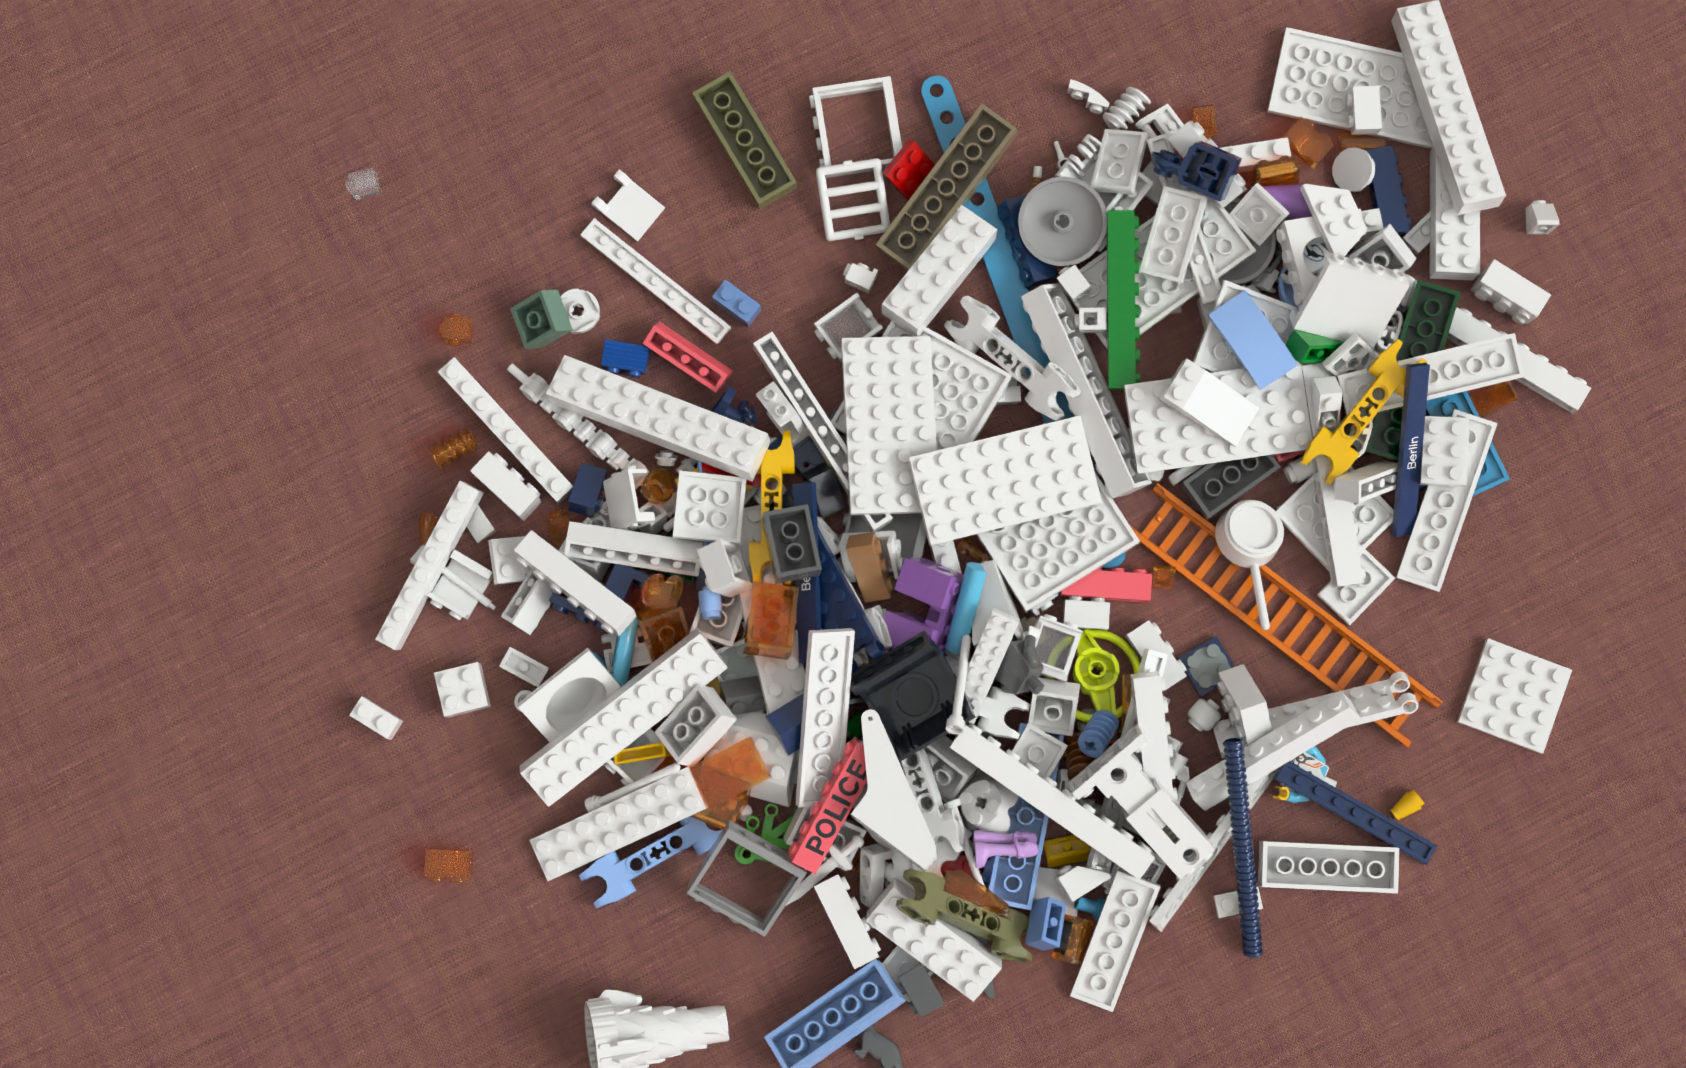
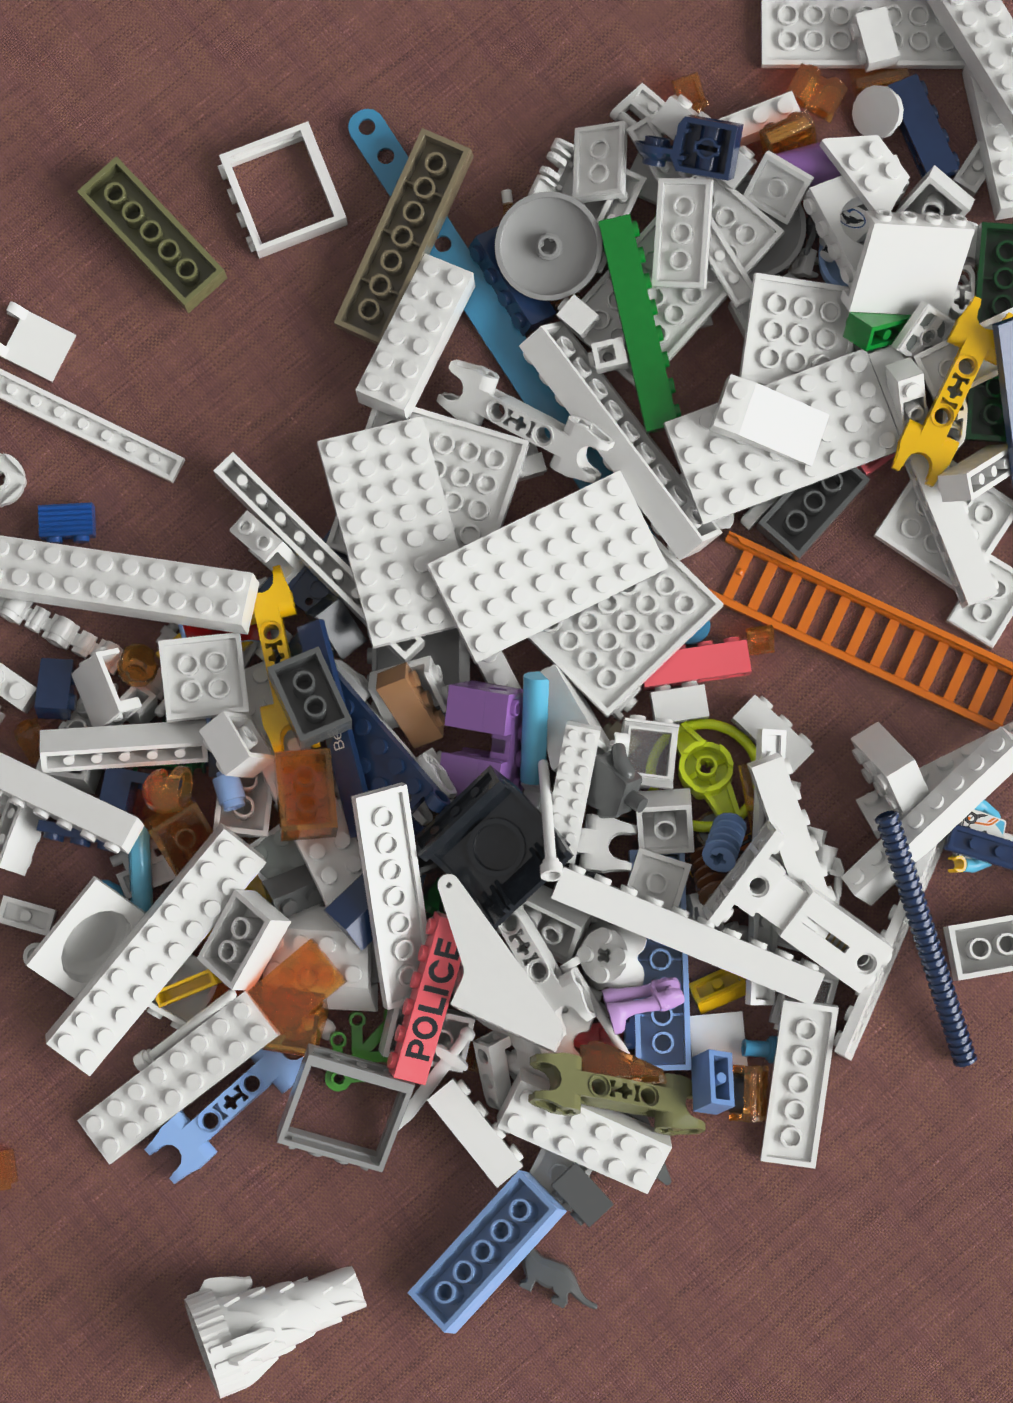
camera: 10 degrees left, 0 degrees up
coral brick [643,322,733,393] -> none
white plate [655,450,678,466] -> none
dark blue piece [711,386,757,424] -> none
medium blue brick [712,279,761,327] -> none
window [814,293,884,362] -> none
white bar [816,158,890,241] -> none
white brick [843,263,878,294] -> none
red plate [882,139,935,200] -> none
clear orange bar [957,537,992,563] -> none
white hand [1053,141,1070,169] -> none
white slope [1055,865,1111,902] -> none
white slope [1067,79,1109,114] -> none
white piece [1103,87,1151,130] -> none
light grey piece [1177,636,1235,697] -> none
white head [1188,699,1221,732] -> none
light blue slope [1207,290,1298,390] -> none
white plate [1213,886,1263,918] -> none
white piece [1215,500,1284,630] -> none
white brick [1283,456,1313,484] -> none
white brick [1361,208,1383,240] -> none

